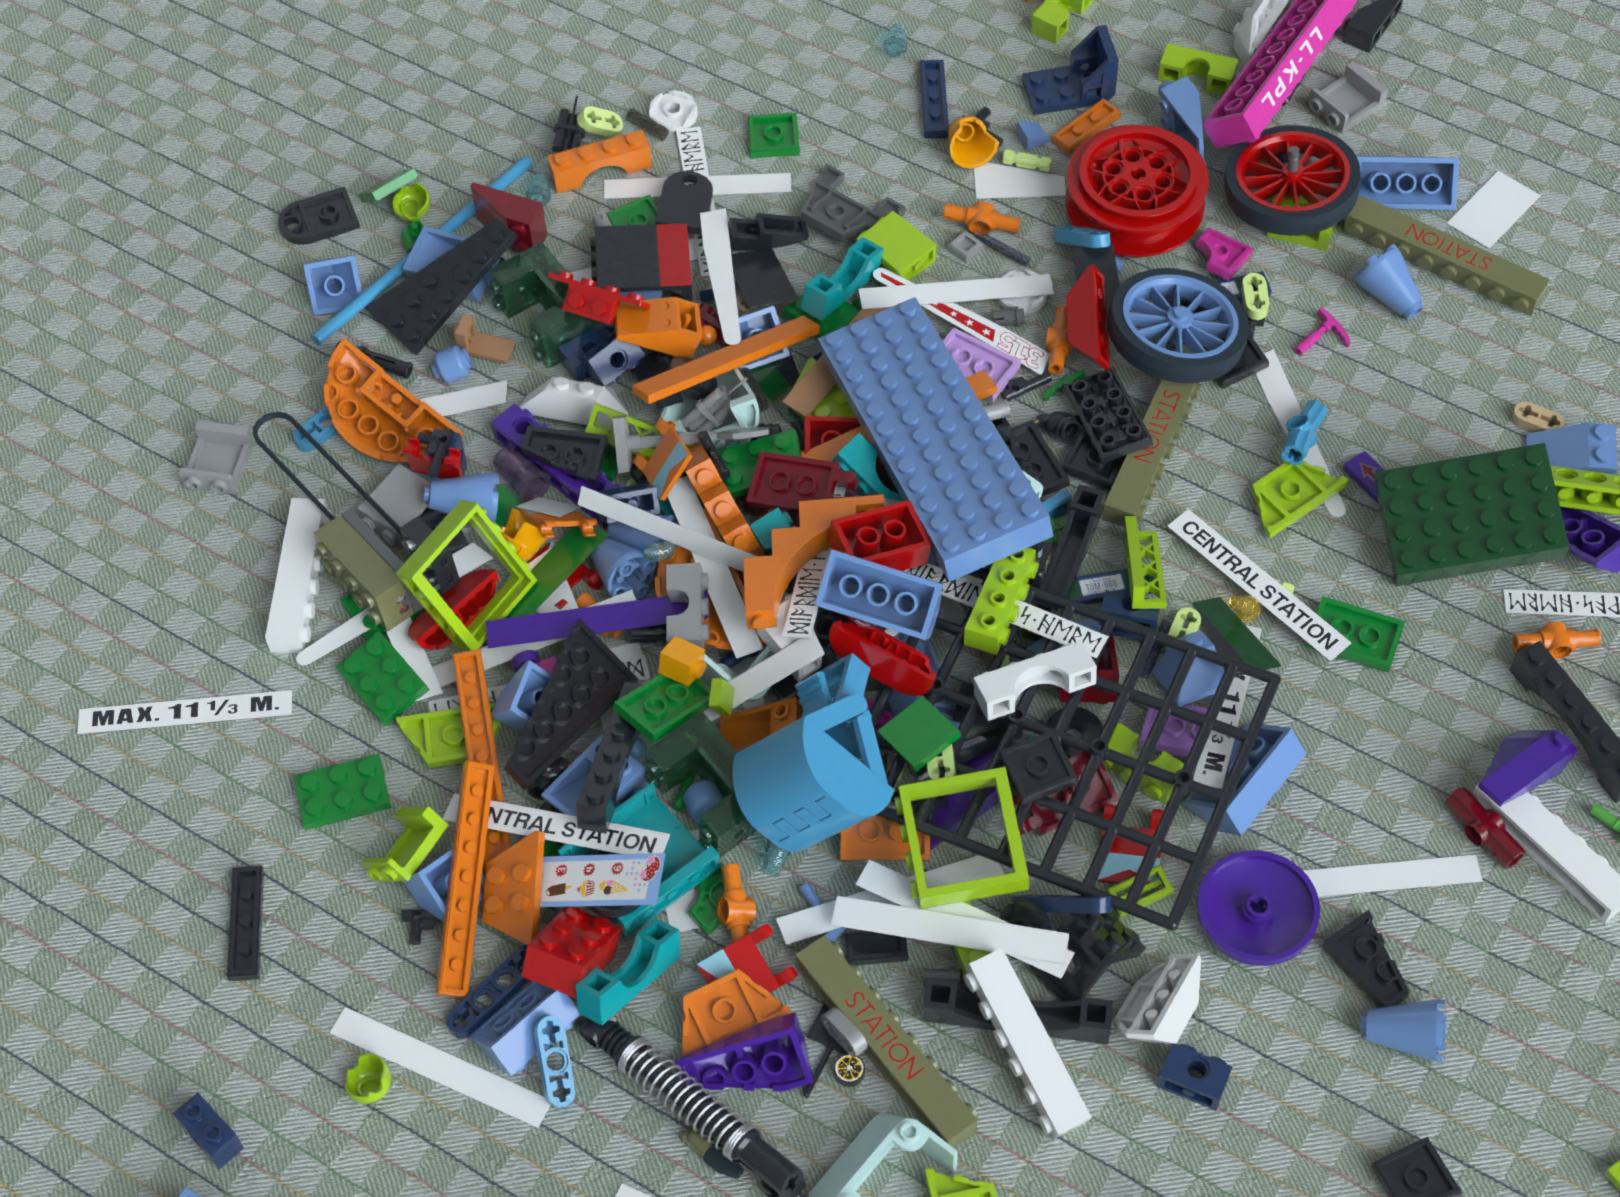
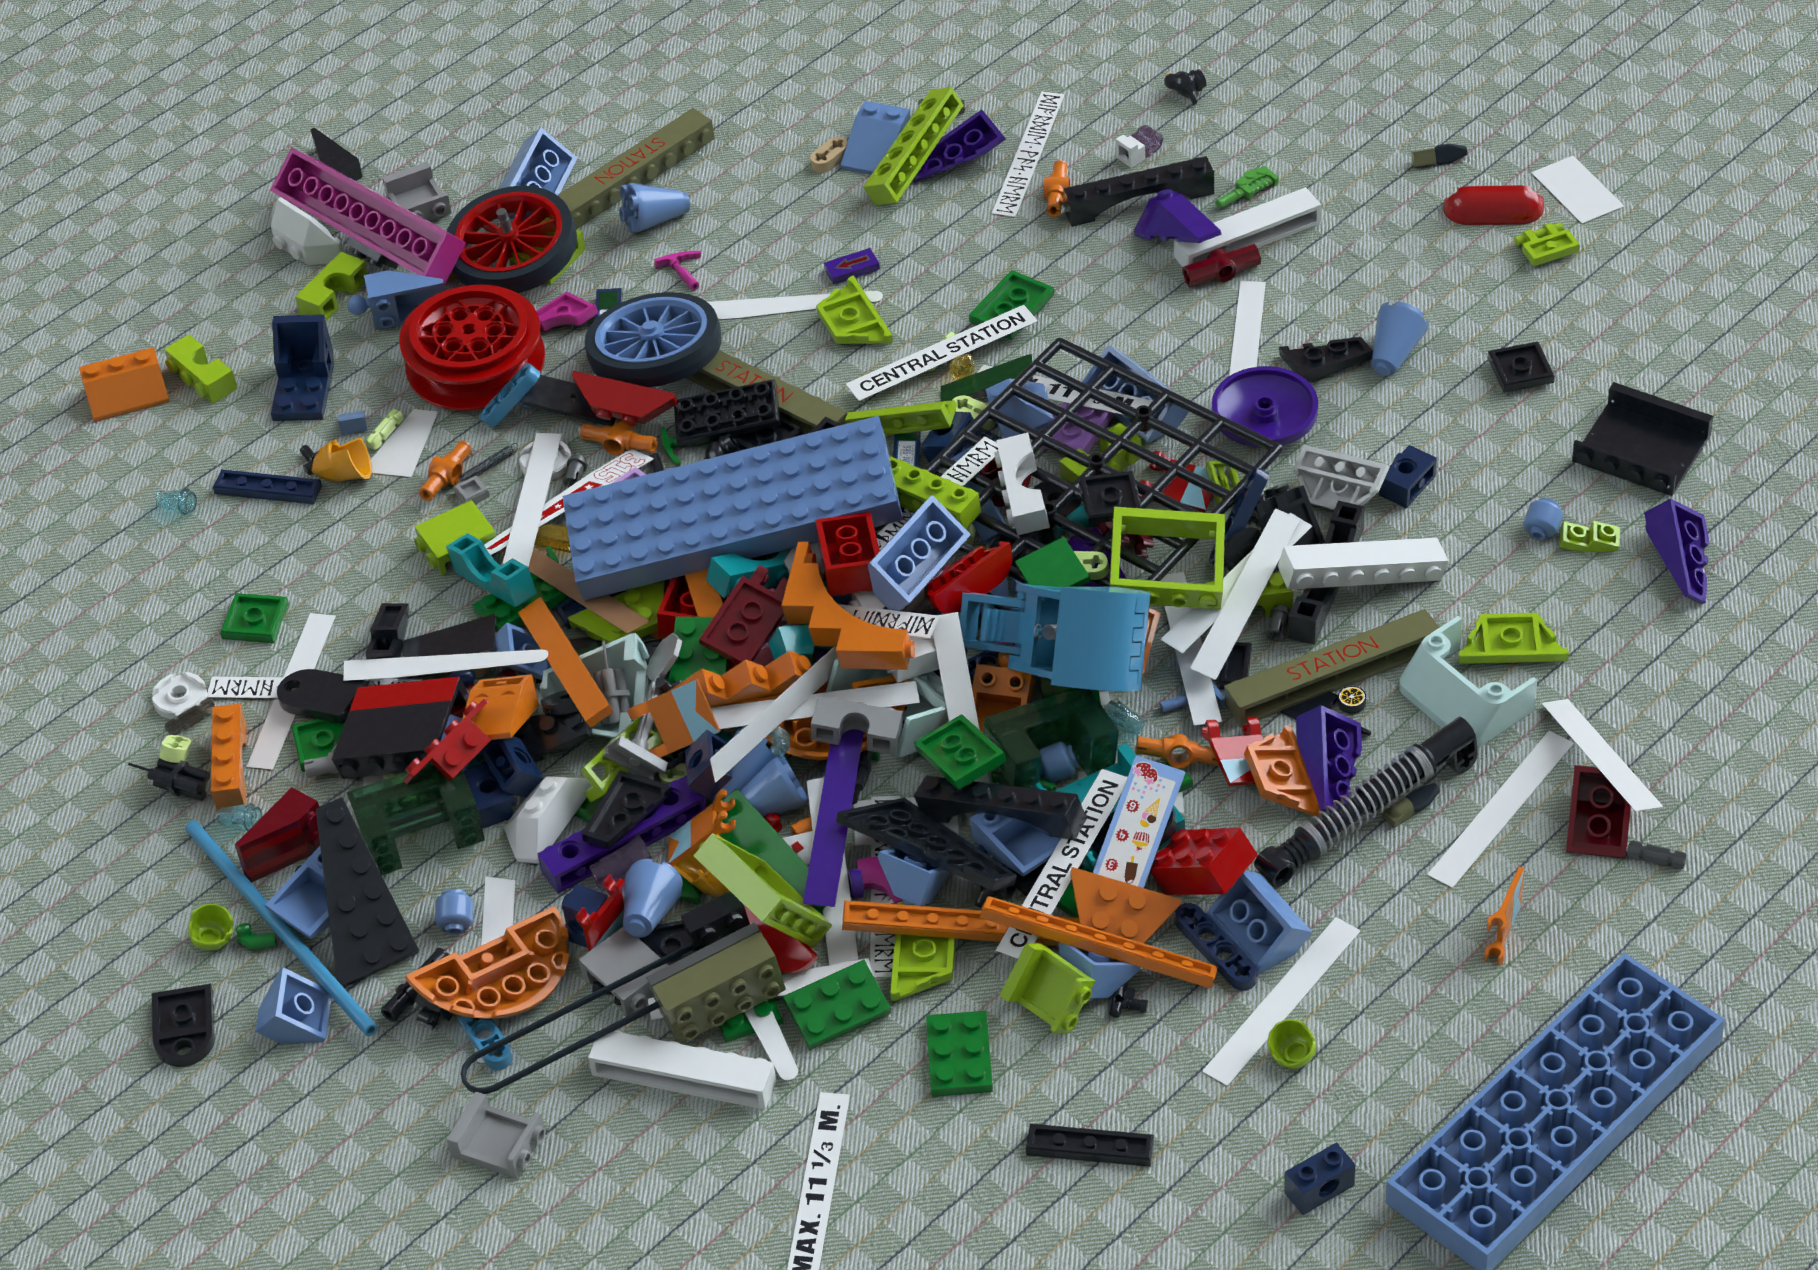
camera: 75 degrees left, 10 degrees down
tile [358,168,418,203] -> none
black hose [417,428,454,478] -> none
medium nougat bracket [453,314,516,364] -> none
white sticker [516,497,582,517] -> none
beam [533,1016,575,1107] -> none
teal arch [576,918,681,1025] -> none
light orange brick [659,636,706,687] -> none
lime tile [709,678,734,716] -> none
dark grey wing [800,164,906,242] -> none
light grey beam [821,1007,868,1058] -> none
orange tile [1051,98,1121,156] -> none
yellowish green beam [1241,273,1270,320] -> none
dark azure piece [1281,400,1328,466] -> none
dark green brick [1374,443,1570,586] -> none
white sticker [1447,171,1541,249] -> none

